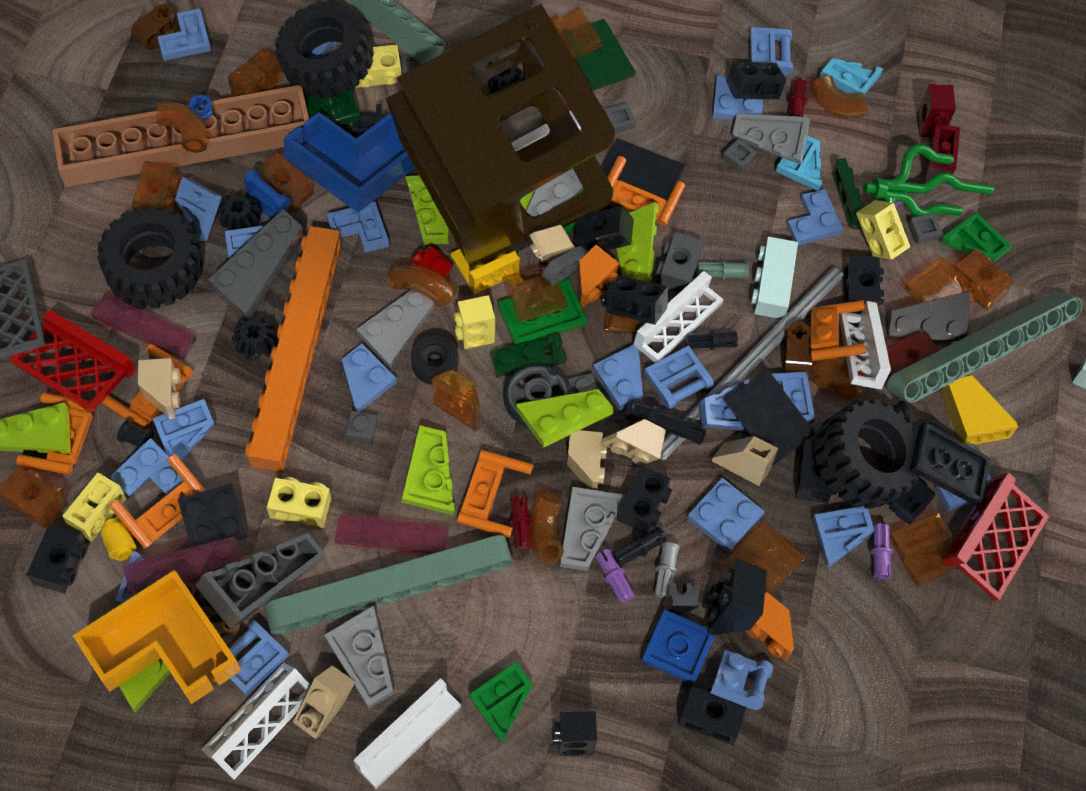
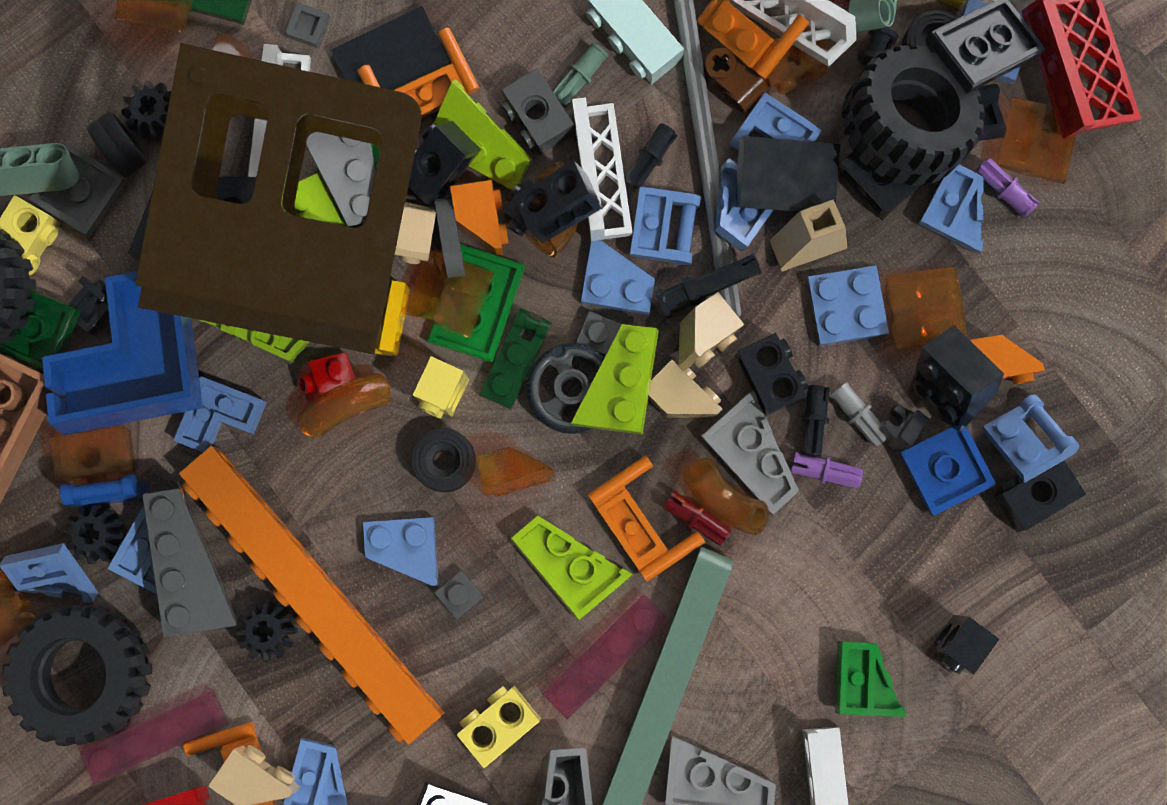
camera: 40 degrees left, 20 degrees up
light grey wing [357,285,434,369] -> none

